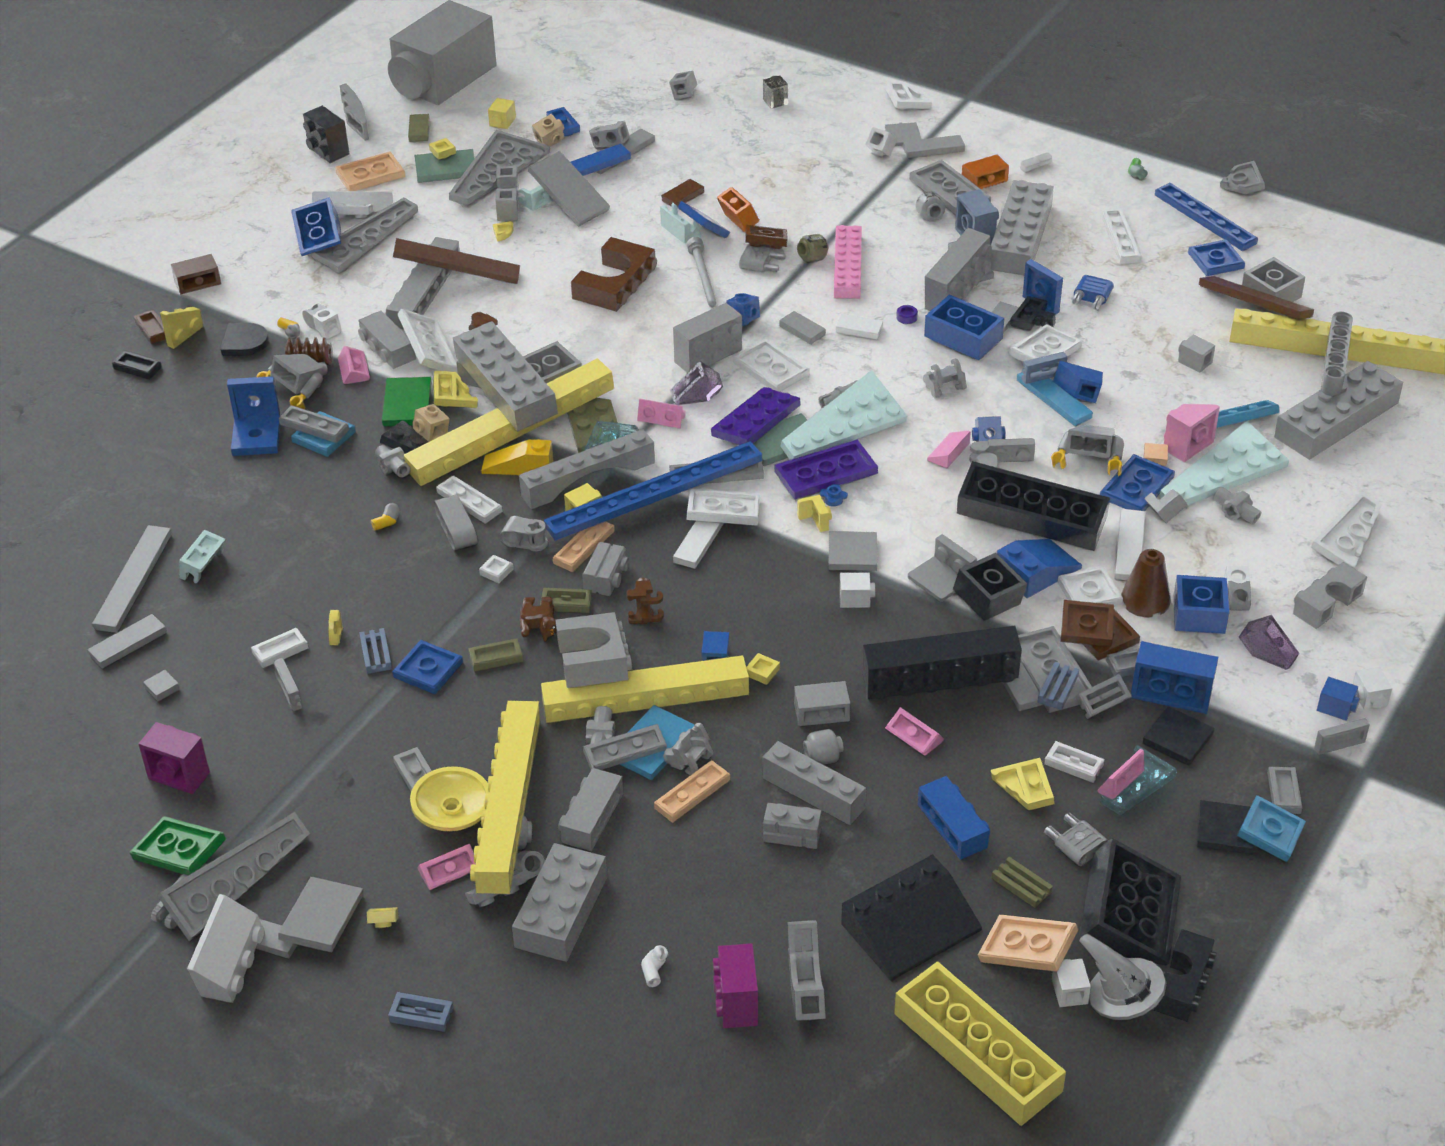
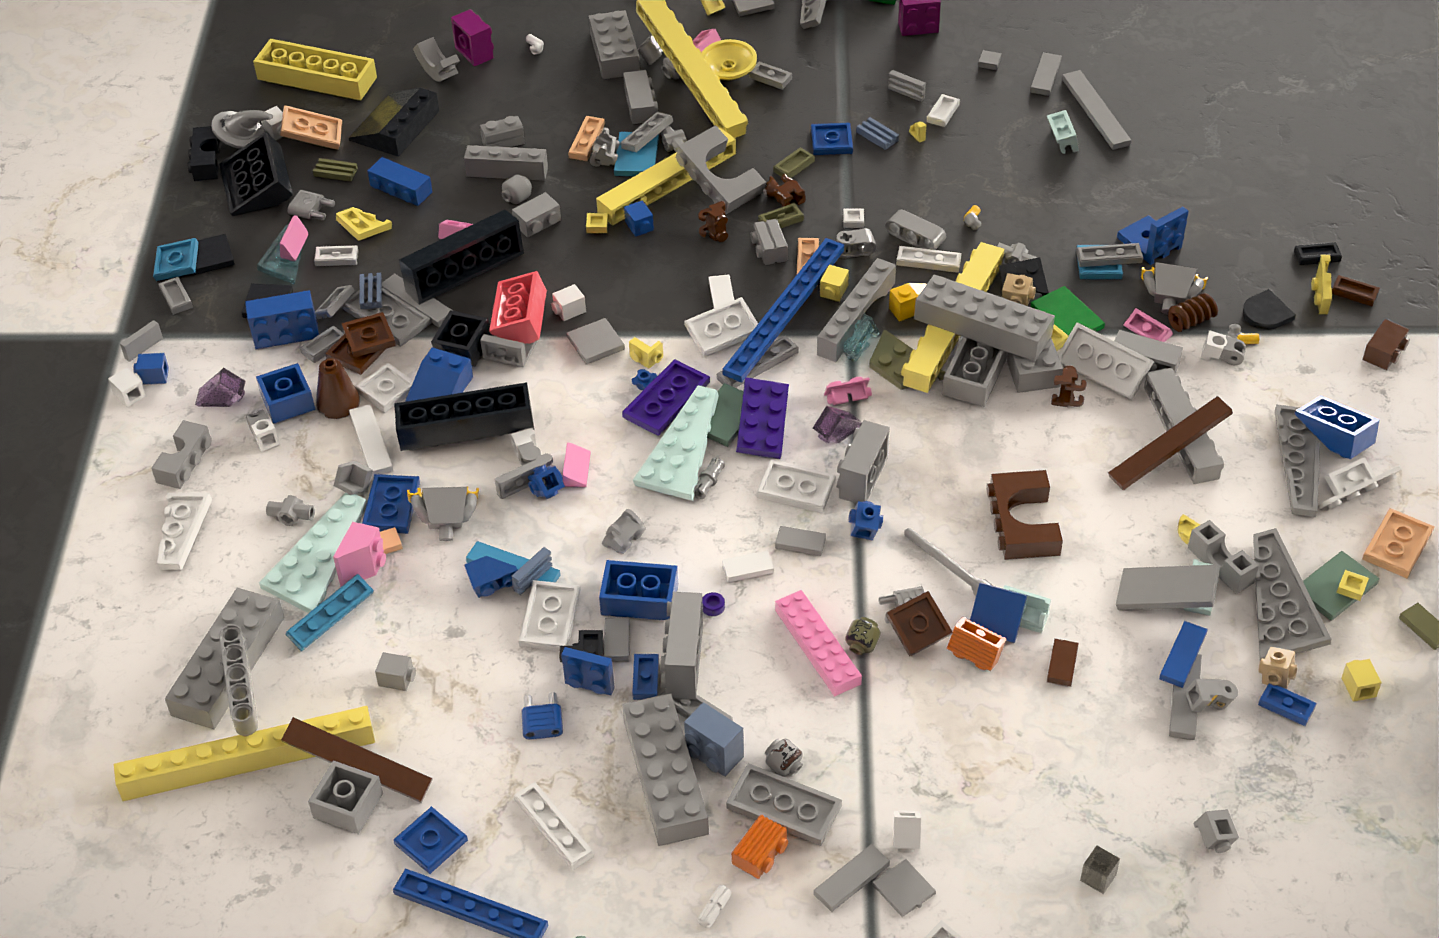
camera: 150 degrees right, 5 degrees up
none -> coral slope [489,271,547,344]
none -> blue plate [632,654,659,700]

